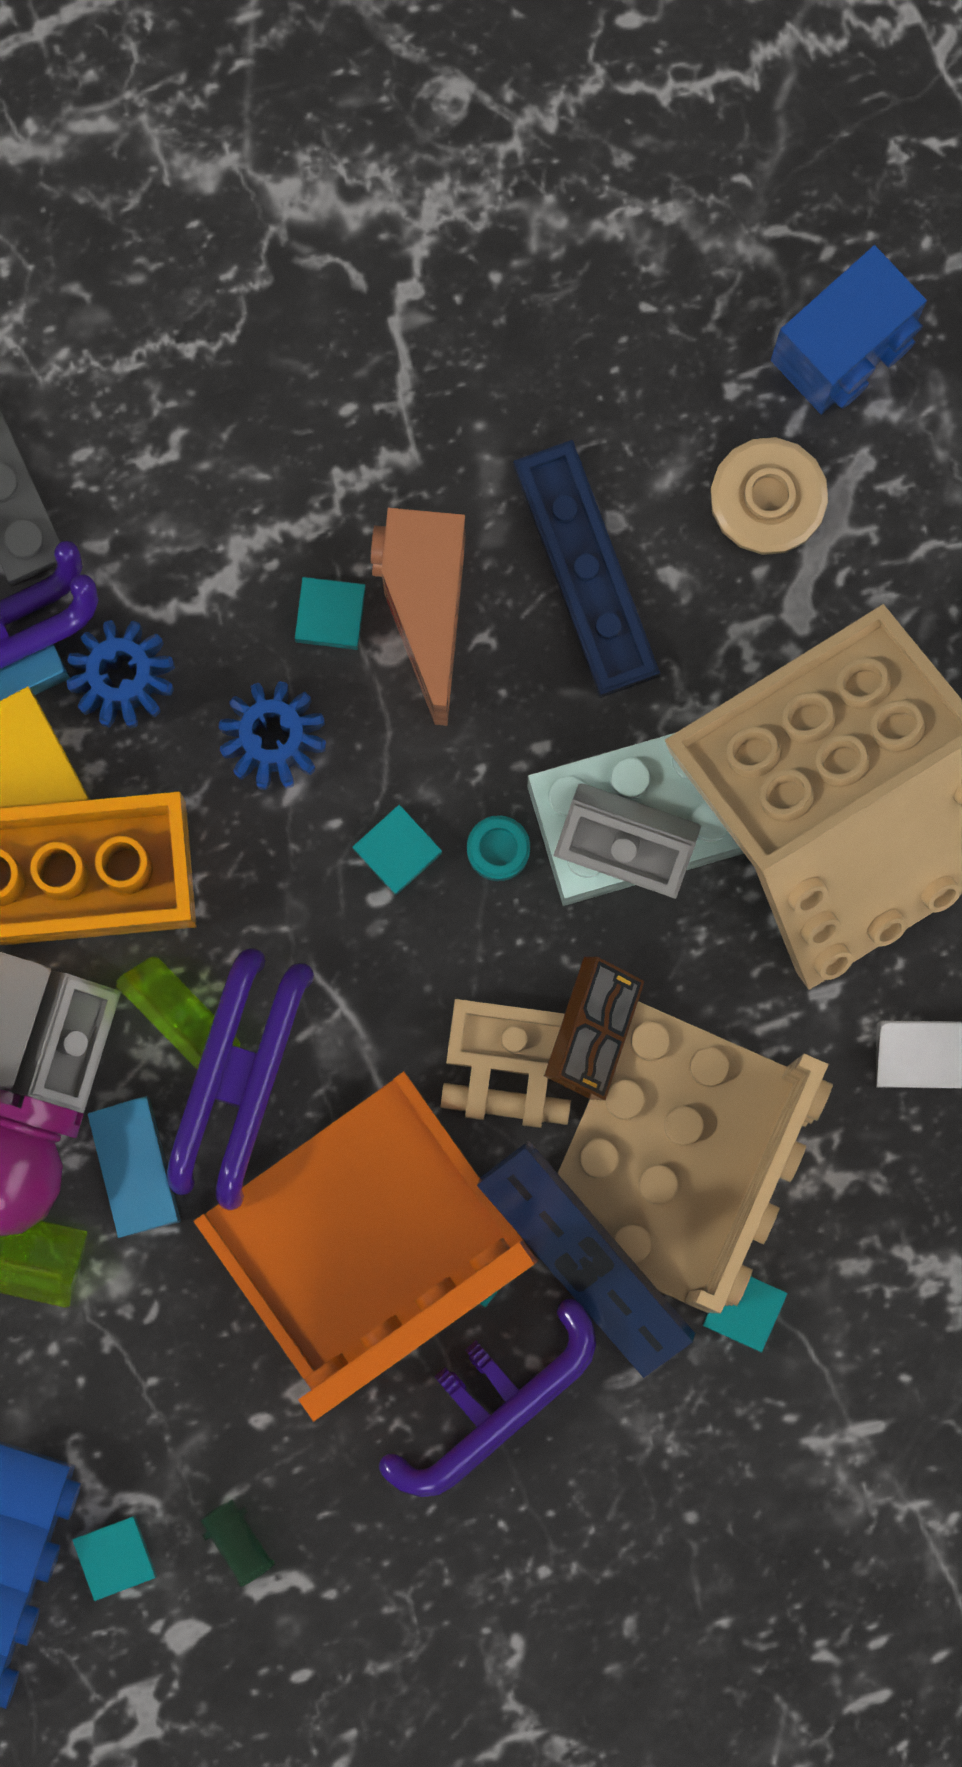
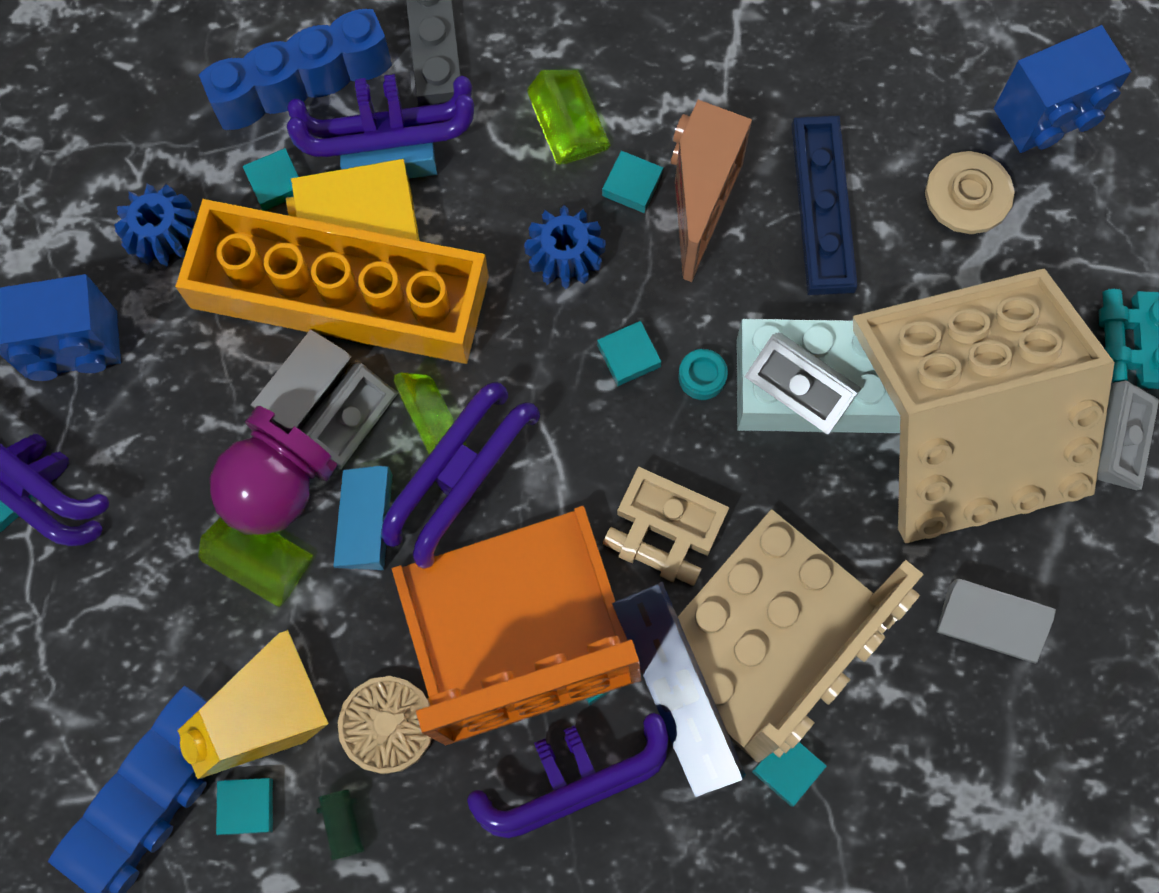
camera: 20 degrees right, 10 degrees down
blue gear [67,620,175,728] -> none
tile [544,957,645,1101] -> none
none -> yellow slope [178,630,328,779]
none -> tan wheel [337,676,432,774]
none -> clear neon green slope [527,70,611,165]

